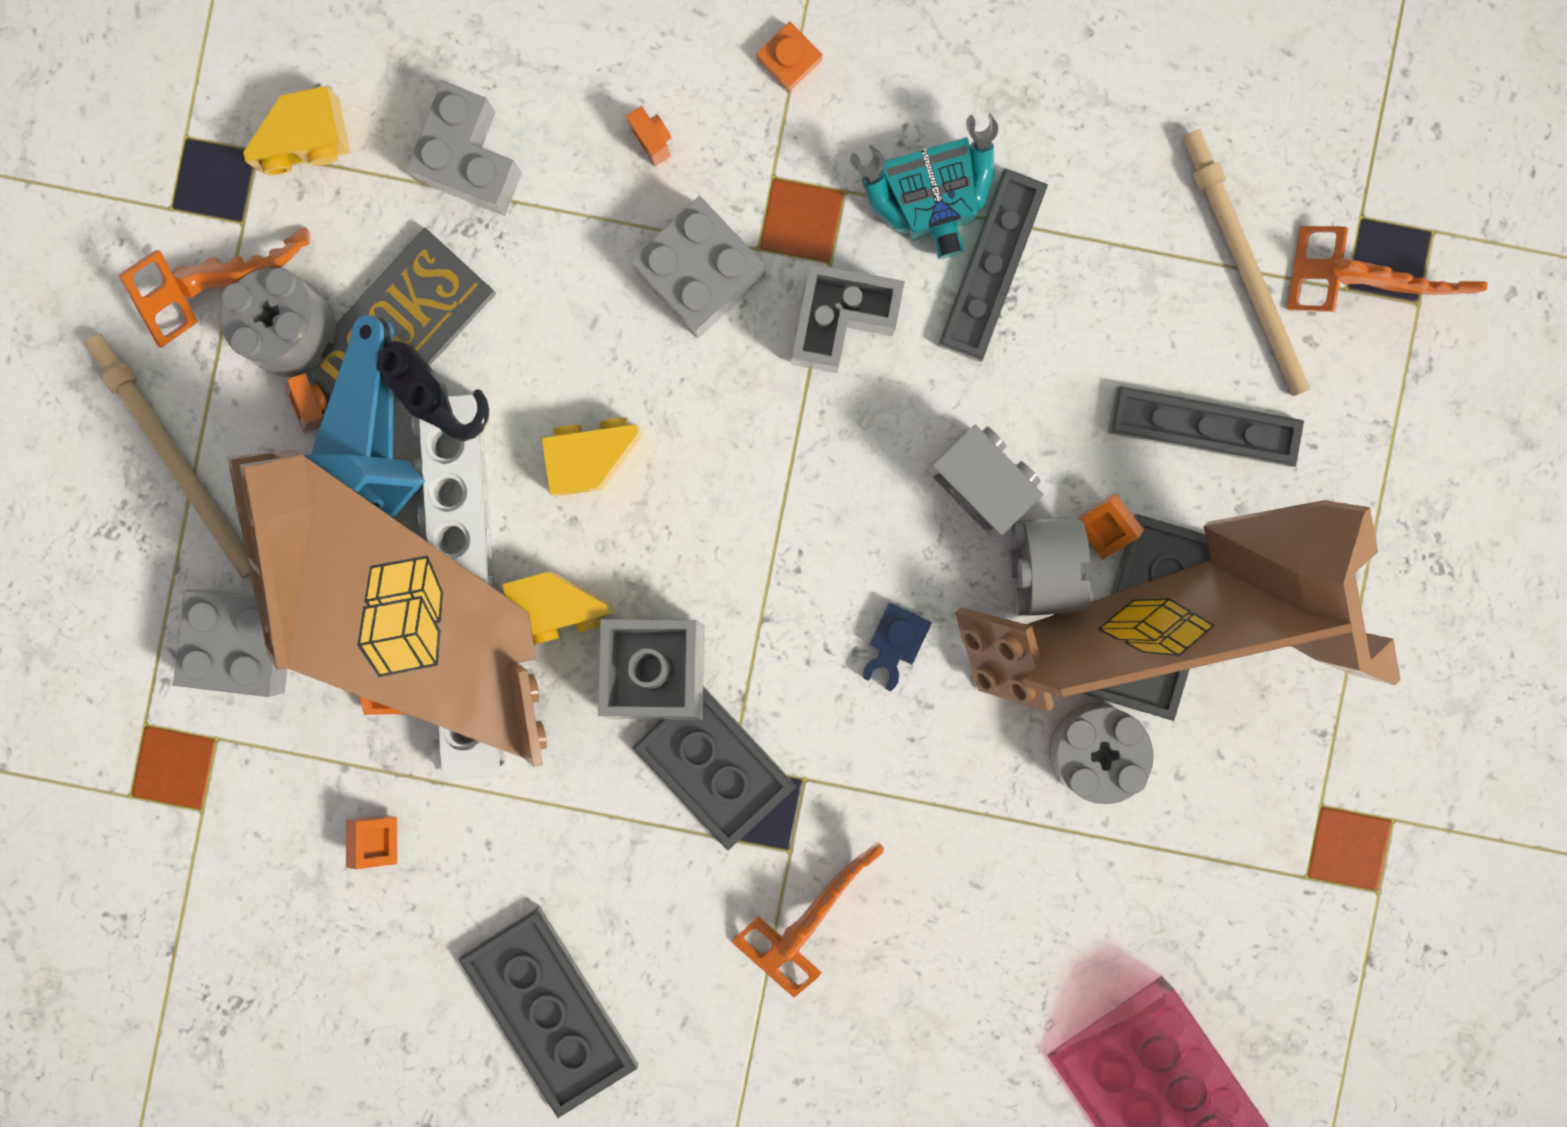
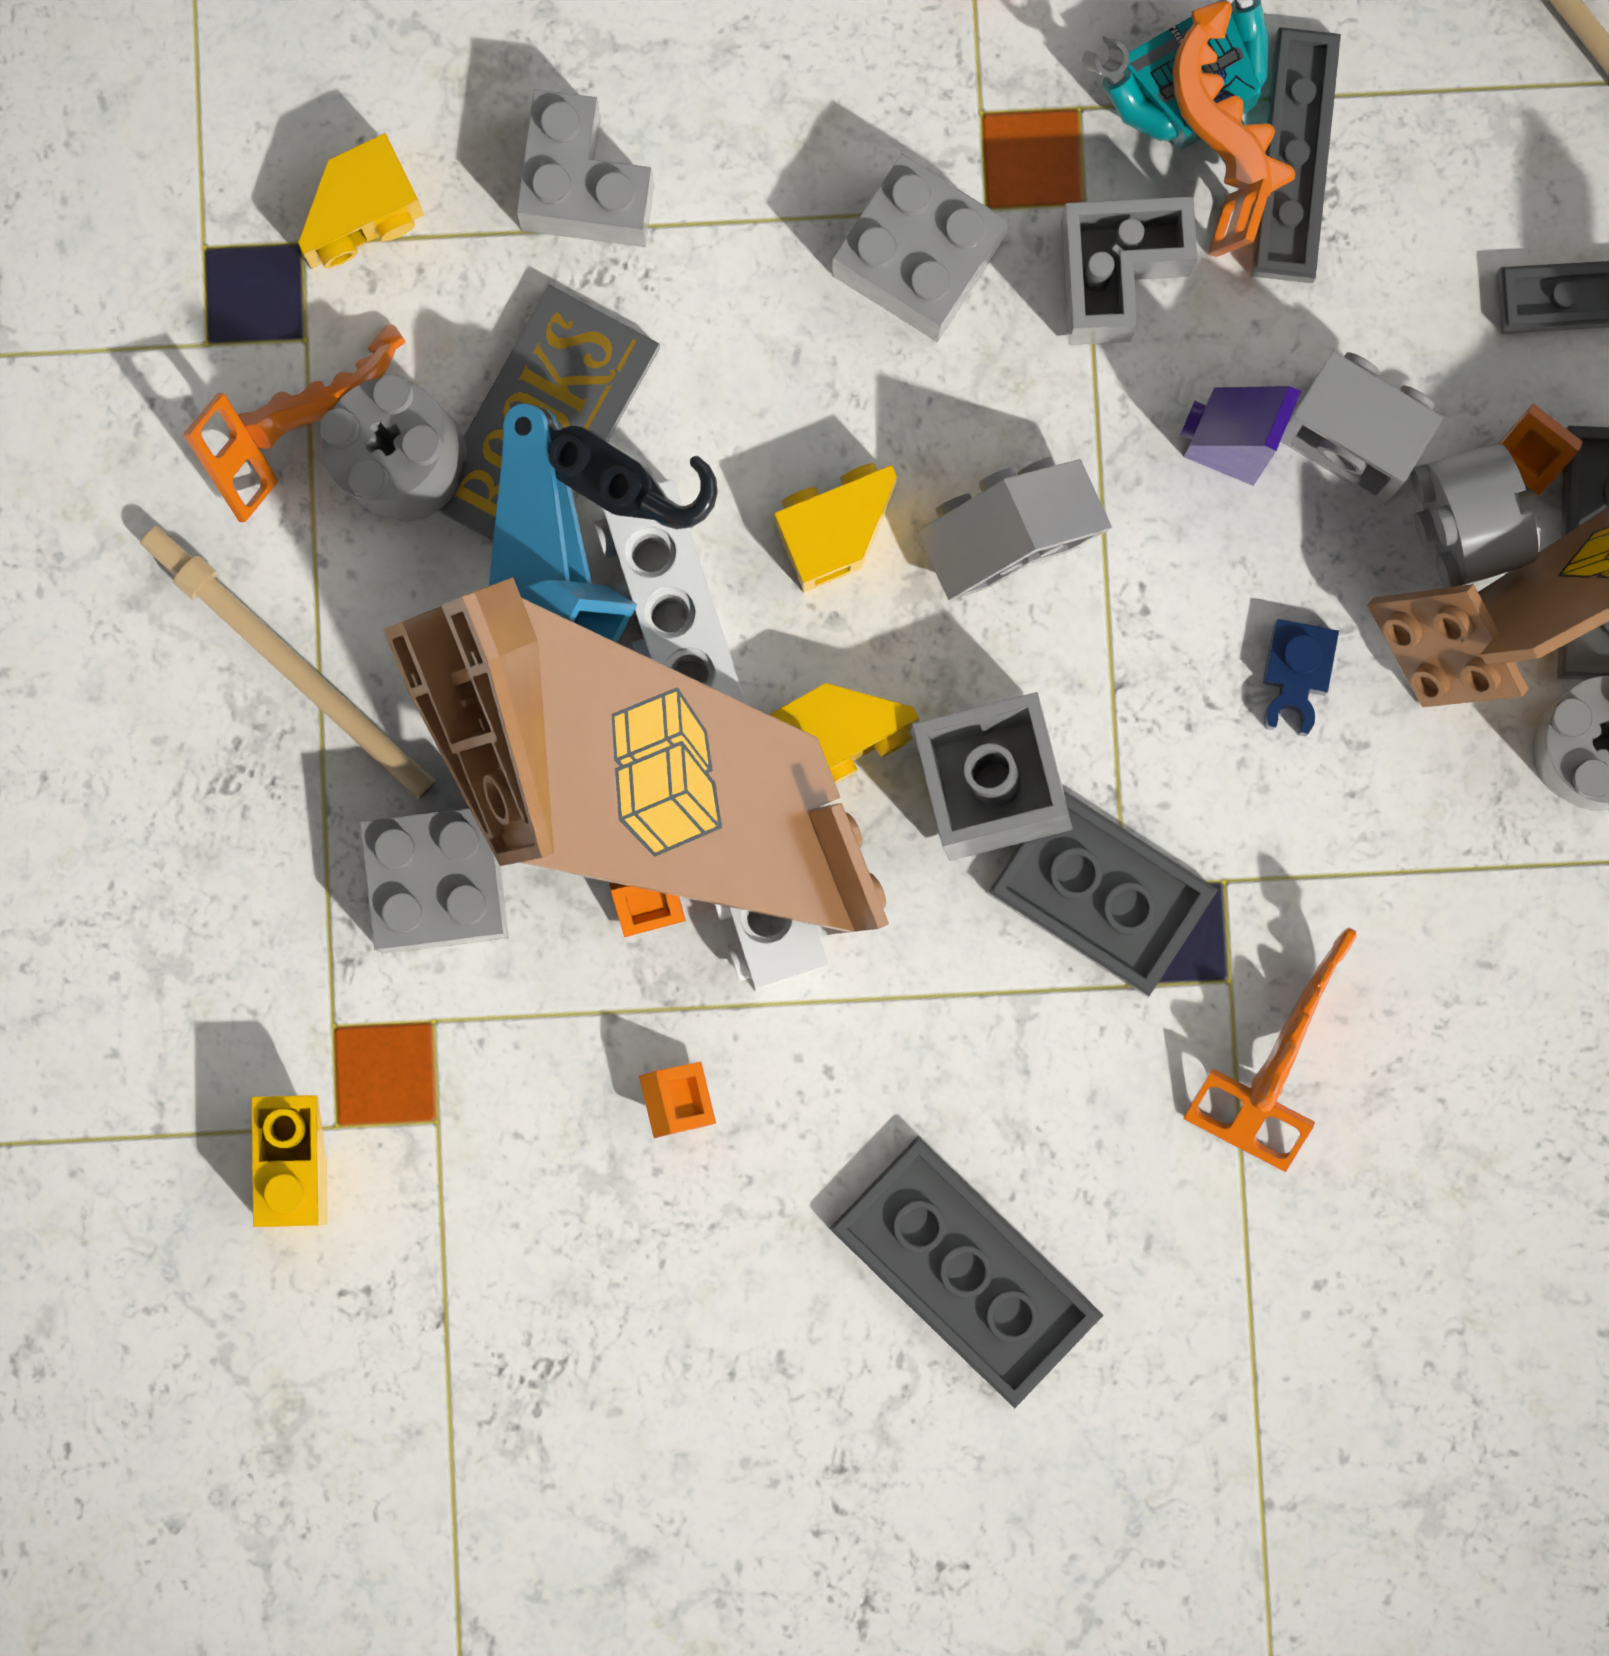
camera: 20 degrees left, 5 degrees down
orange plate [285,373,327,433] -> none
orange plate [626,106,672,167] -> none
none -> yellow slope [251,1095,328,1227]
none -> light grey brick [917,457,1112,600]
none -> orange piece [1172,1,1295,257]
none -> slope [1180,386,1301,486]

